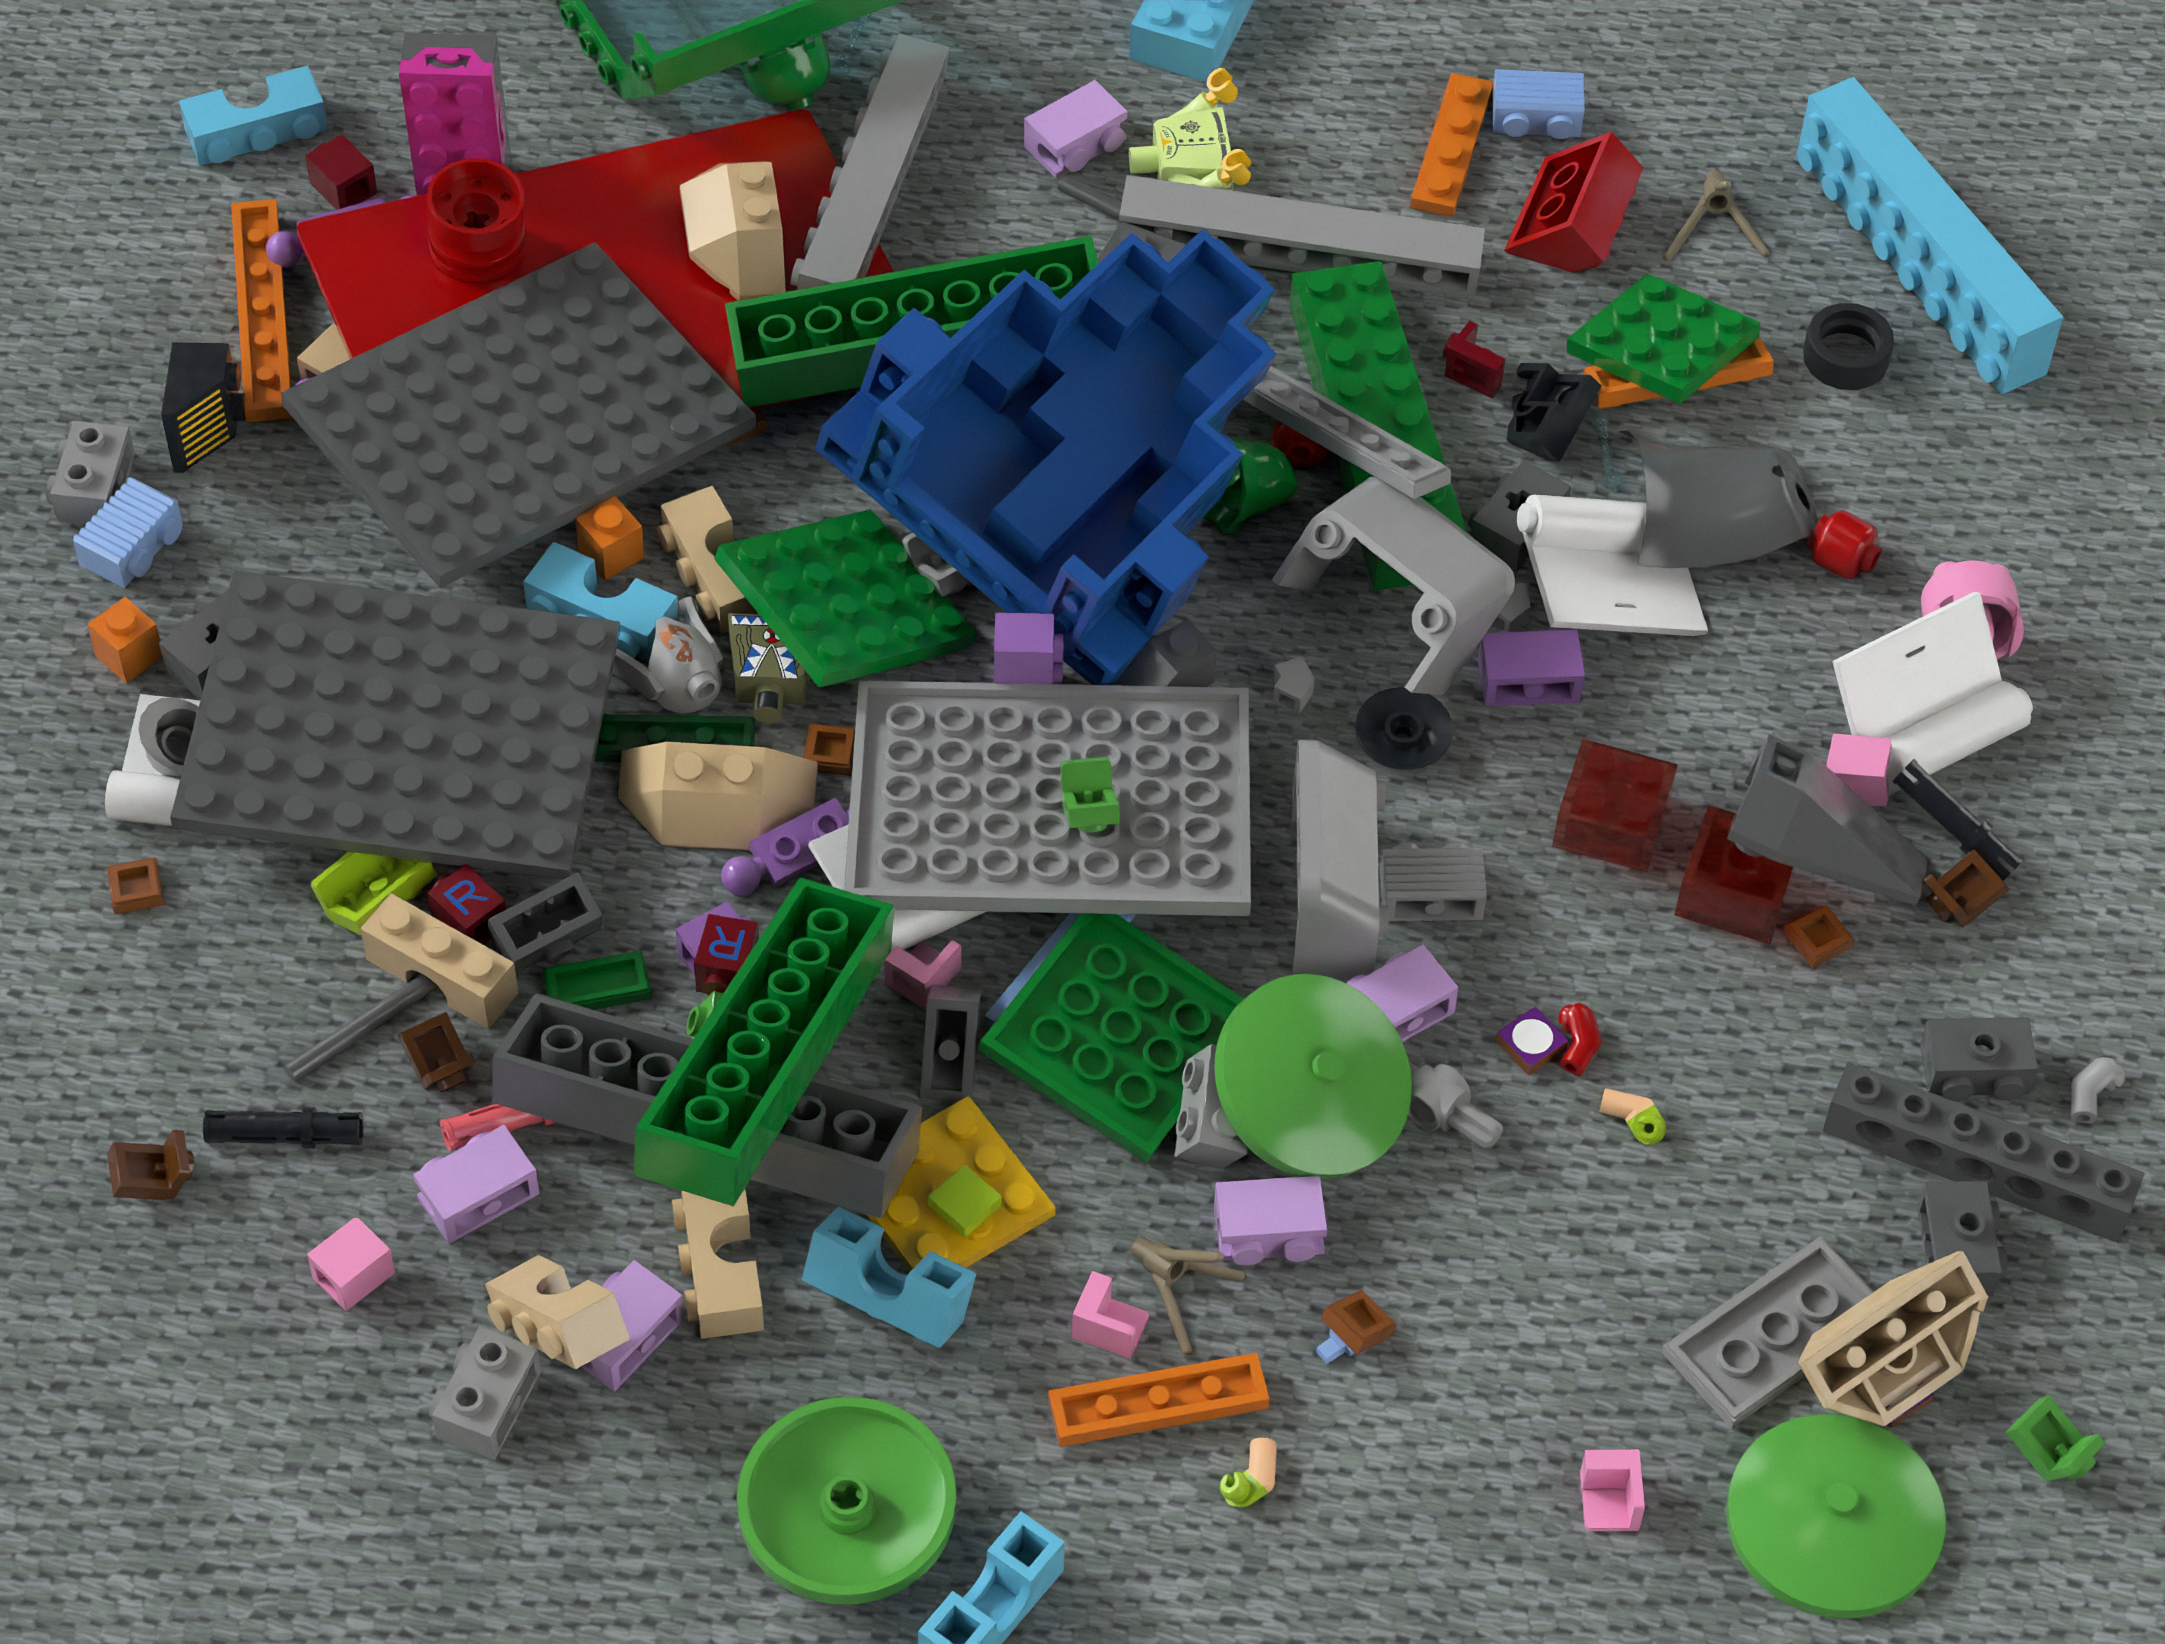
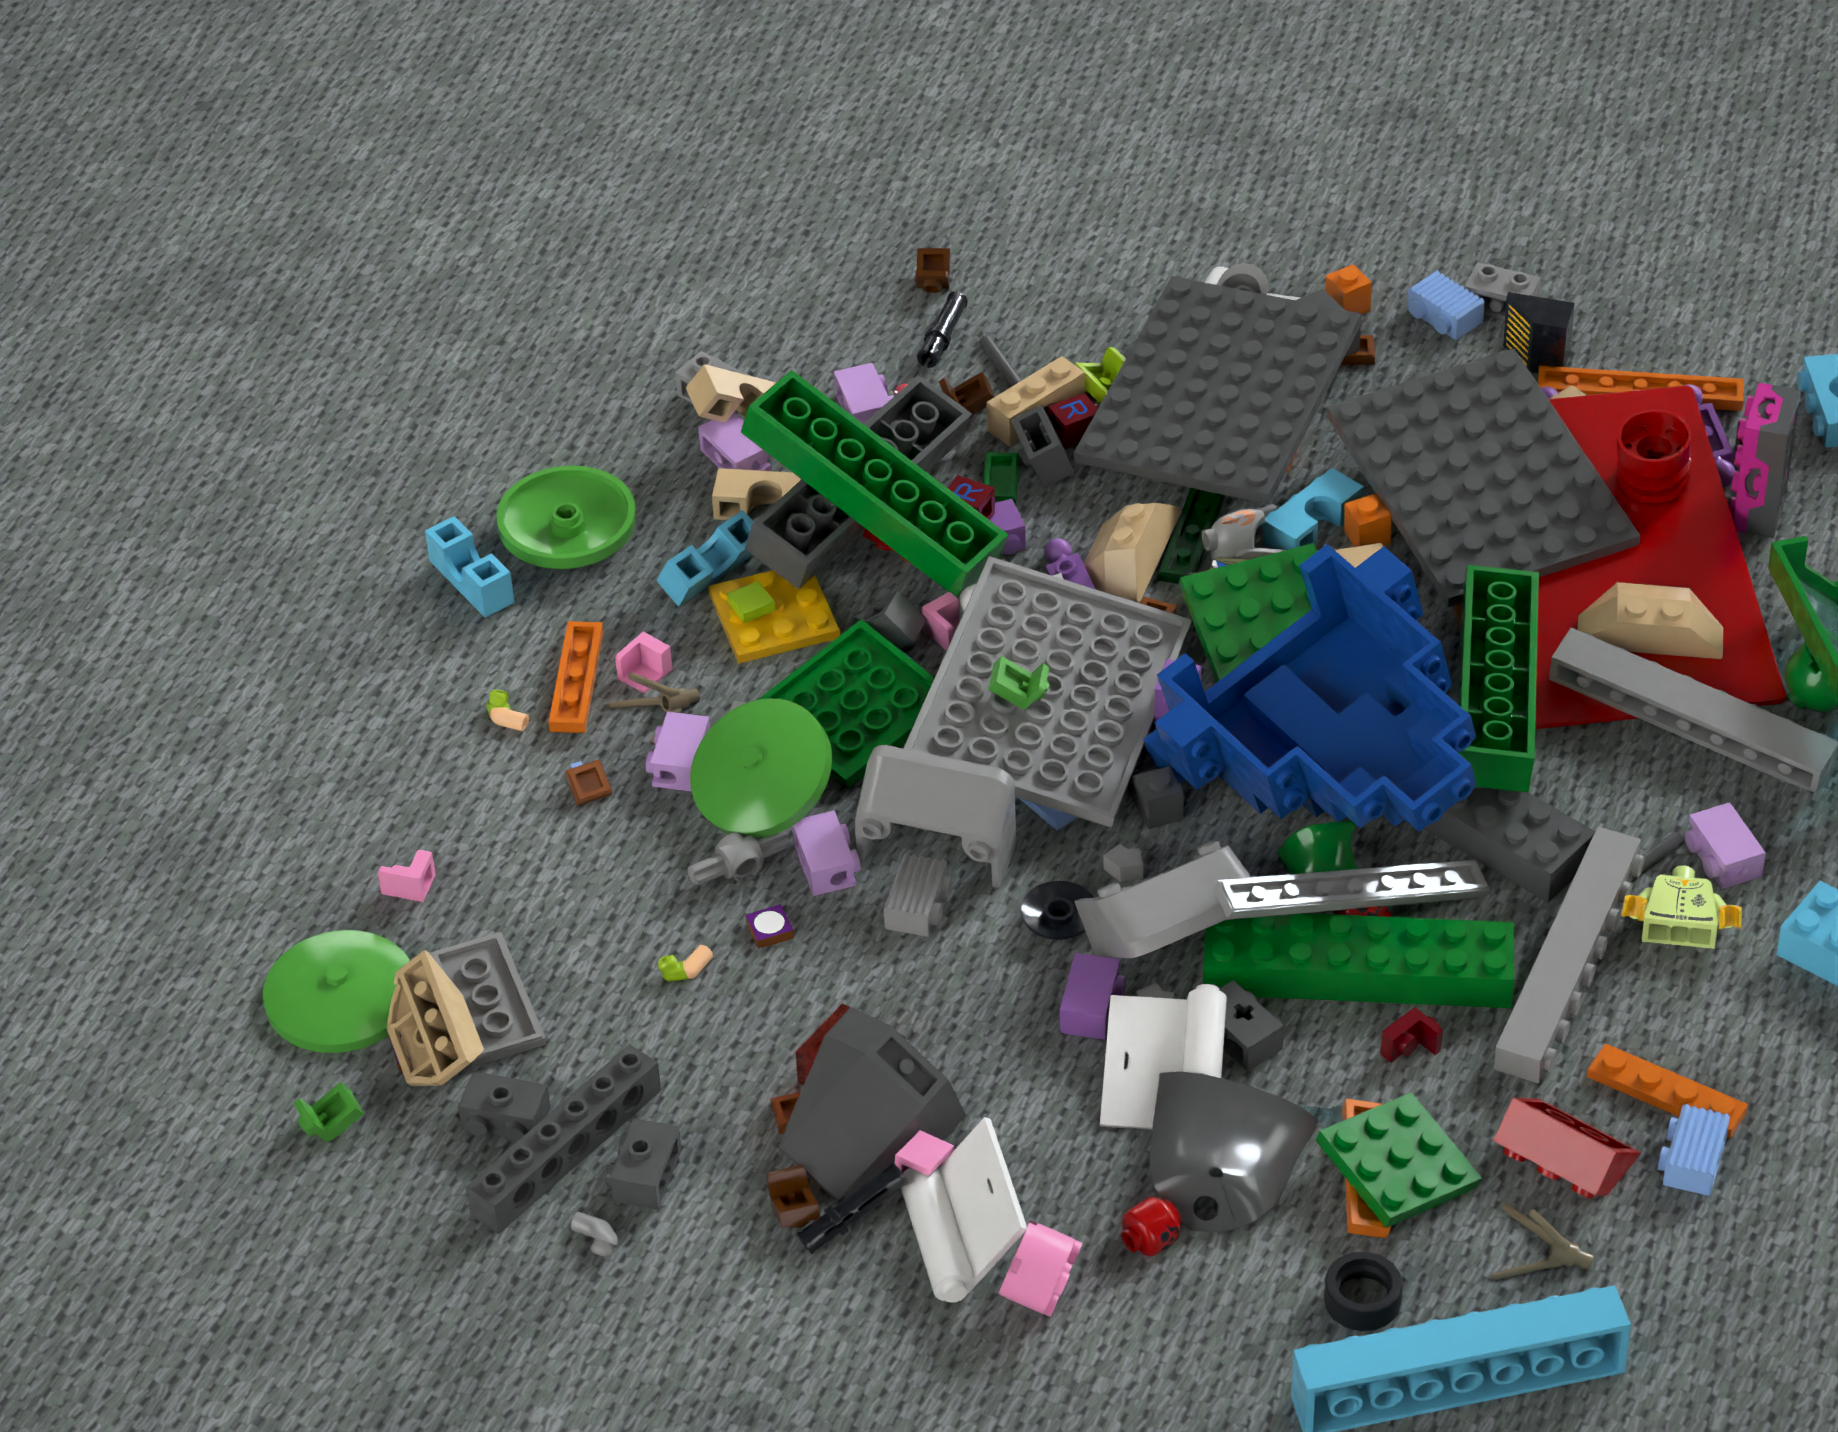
camera: 110 degrees right, 10 degrees down
dark orange tile [106,857,165,914] -> none
bright pink panel [307,1218,395,1311] -> none
black slope [1507,363,1602,462] -> none
clear red brick [1552,739,1678,873] -> none
red arm [1558,1003,1602,1077] -> none

